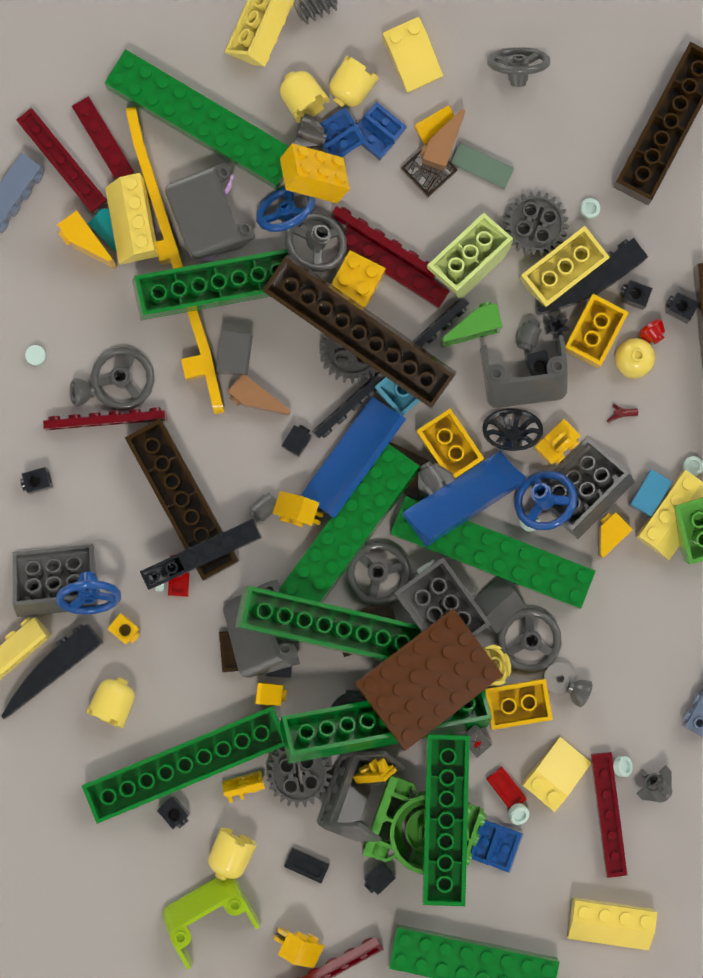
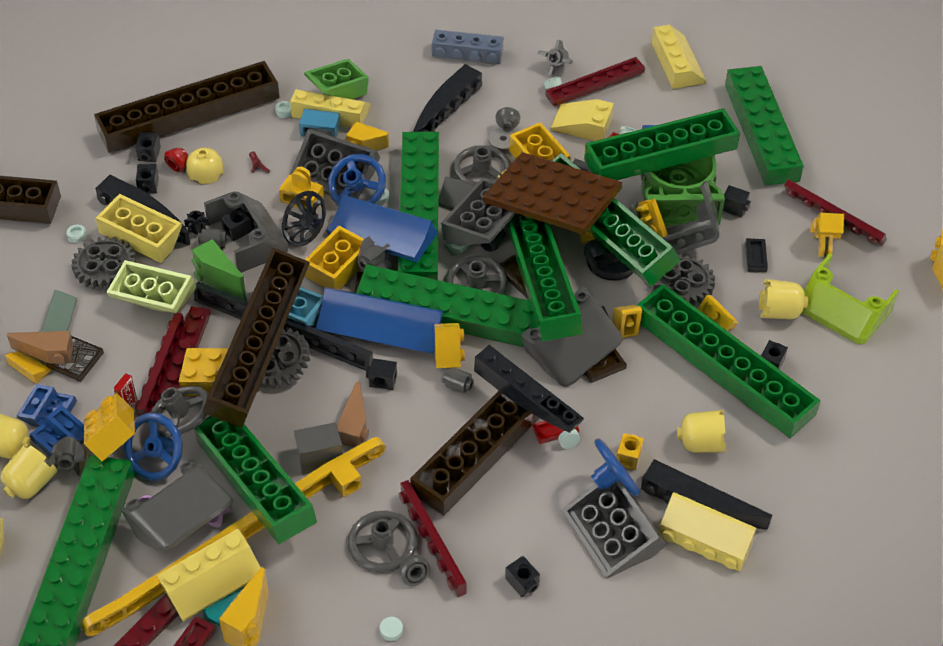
camera: 110 degrees left, 35 degrees down
yellow brick [565,294,629,369] -> none
none -> red tile [114,373,137,408]
none -> black slope [413,64,483,132]

